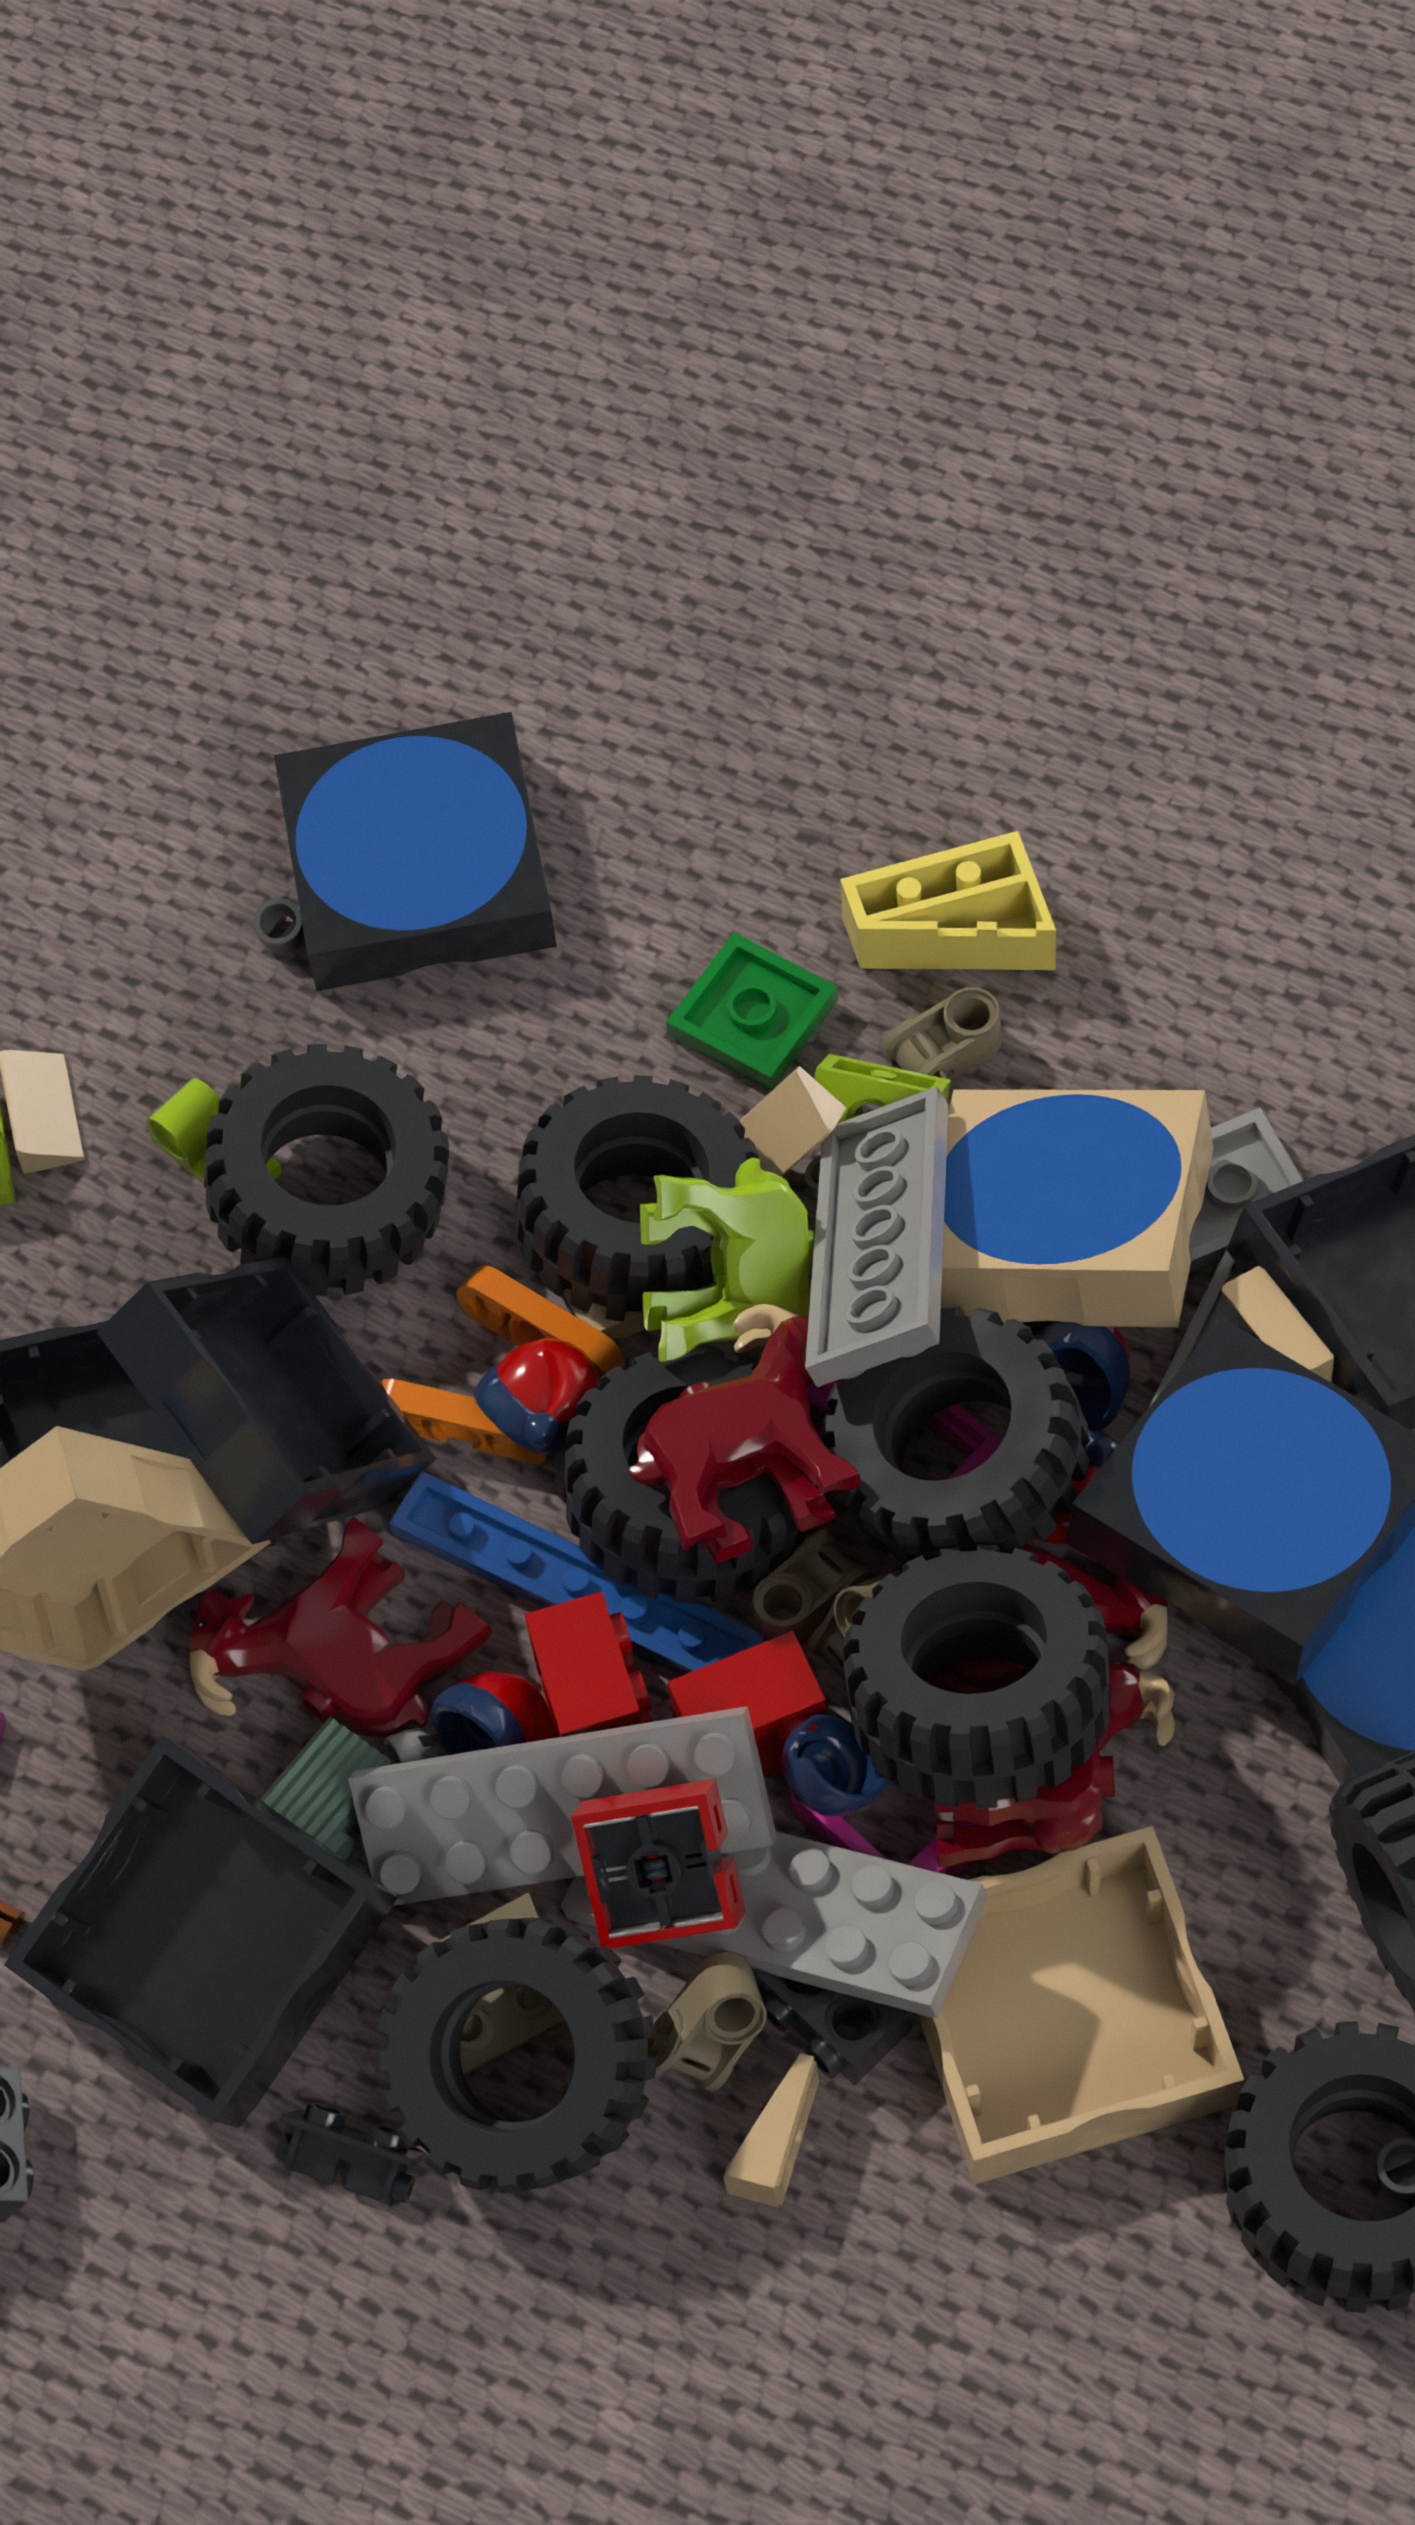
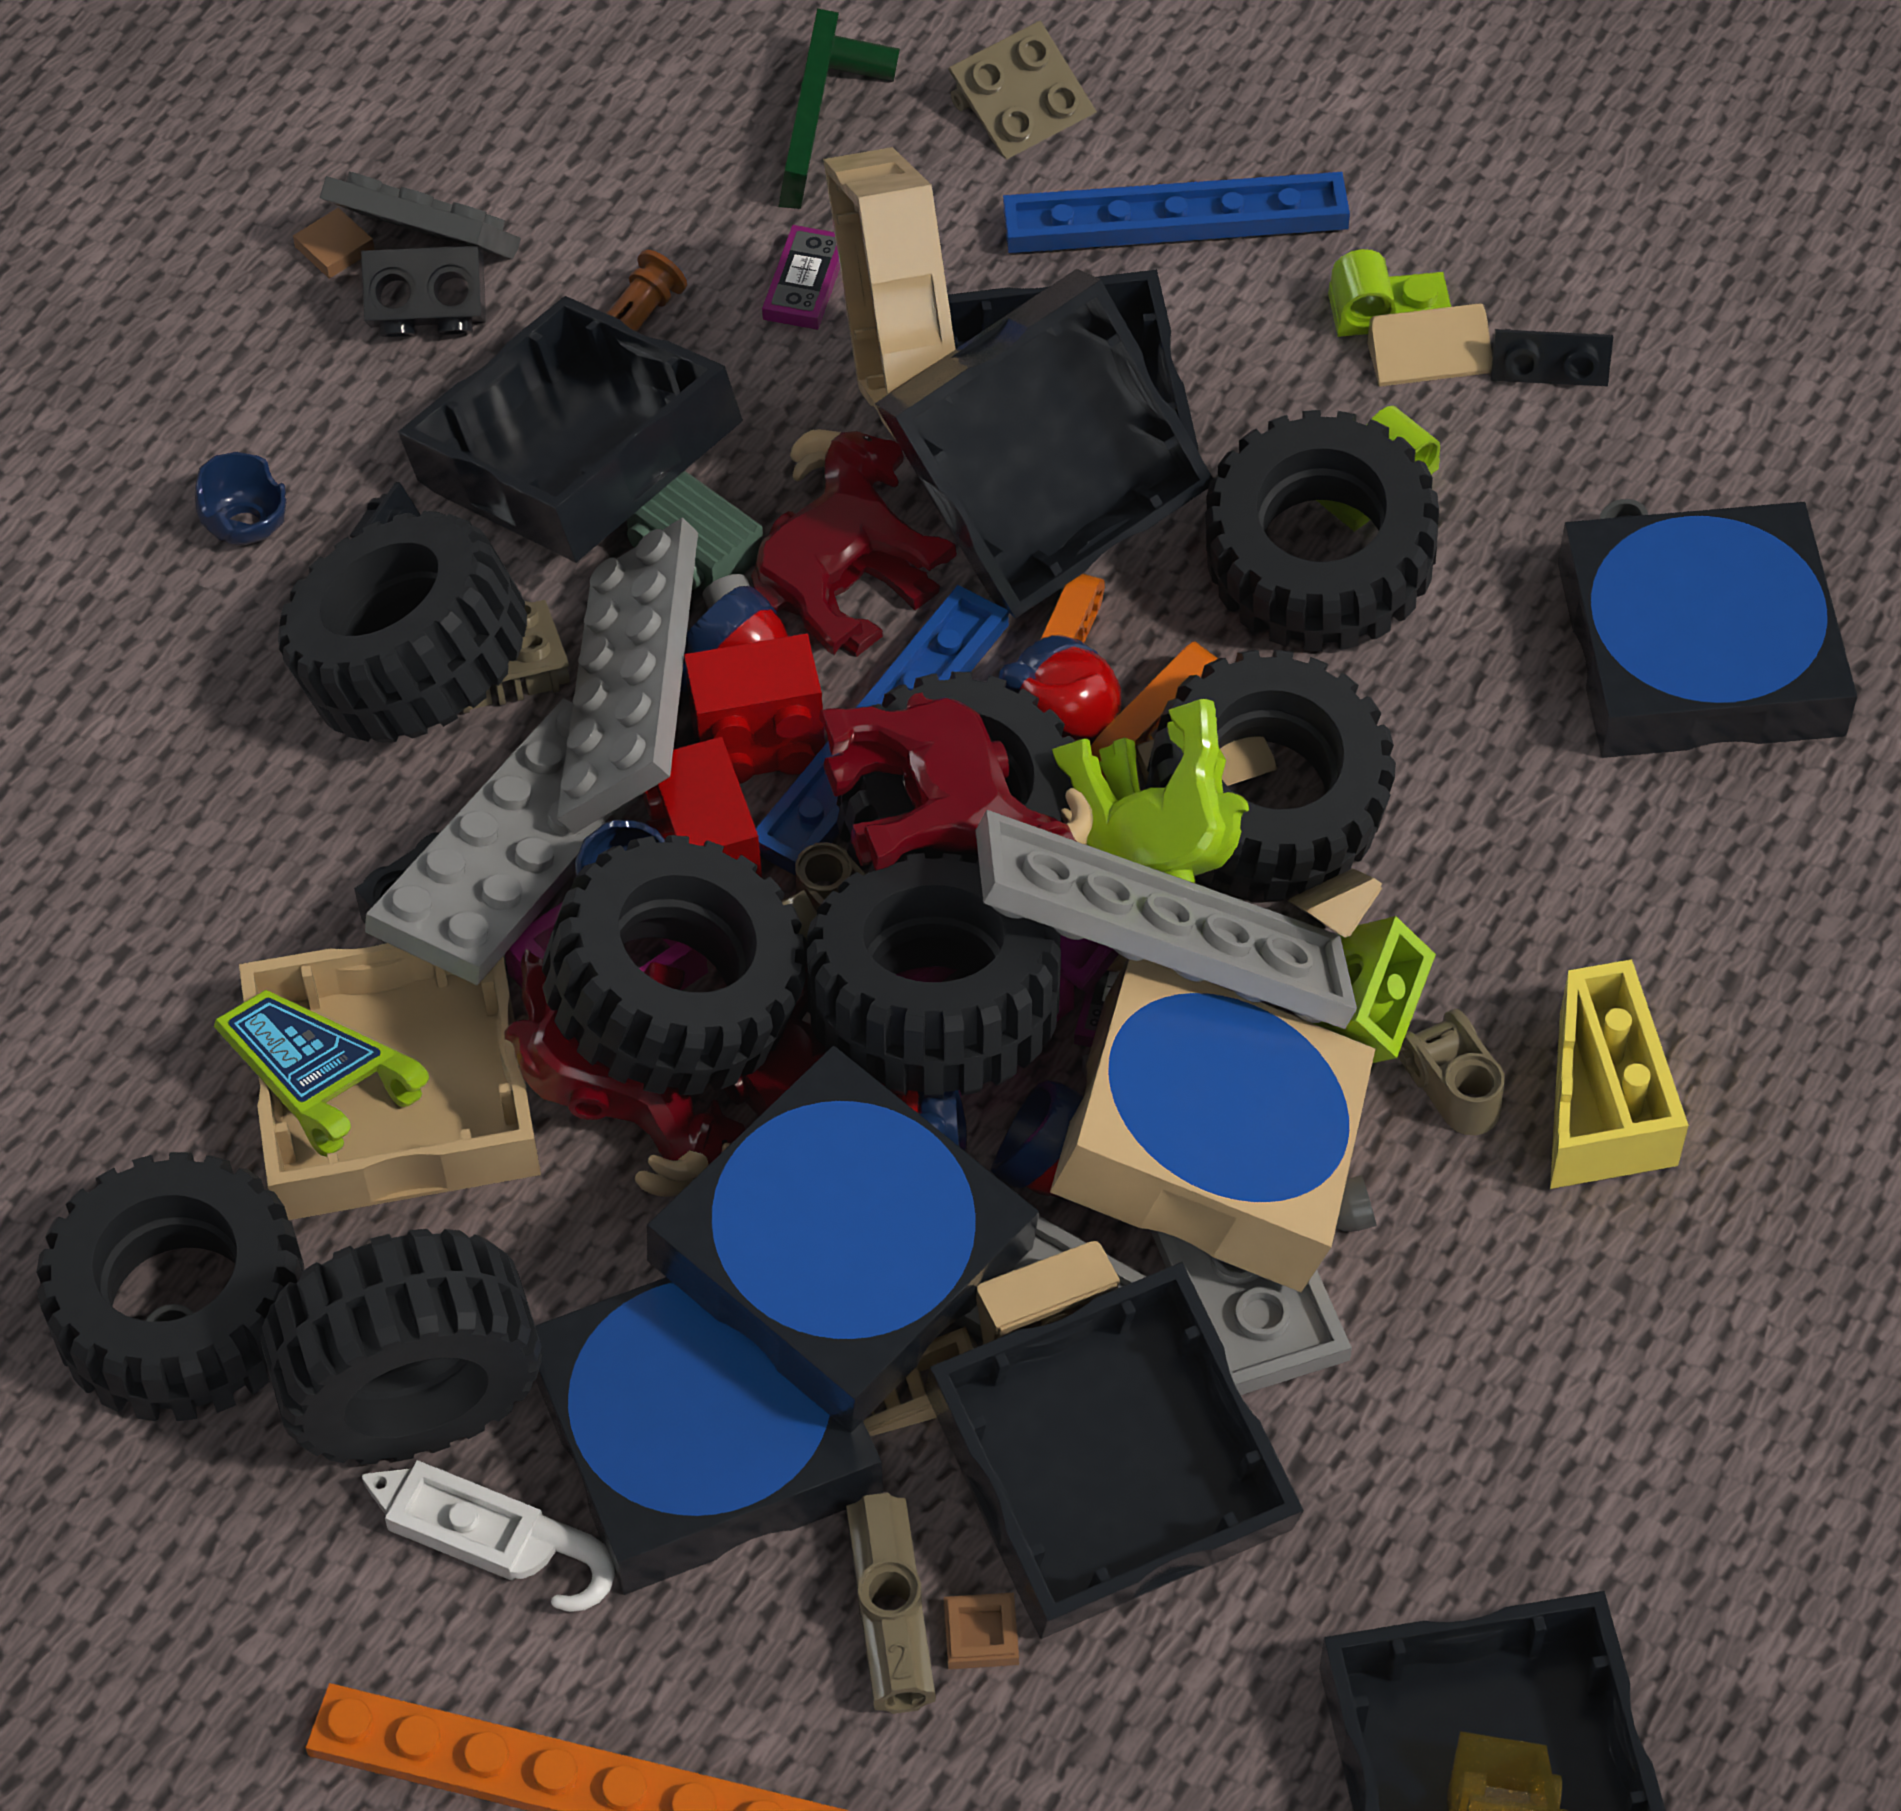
camera: 90 degrees right, 5 degrees down
piece [571,1778,746,1949] -> none
dark tan piece [647,1952,766,2092] -> none
green plate [666,932,838,1090] -> none
tan slope [723,2053,819,2207] -> none
none -> dark blue hair [194,452,287,546]
none -> flag [213,990,429,1157]
none -> black hinge [1491,329,1614,387]

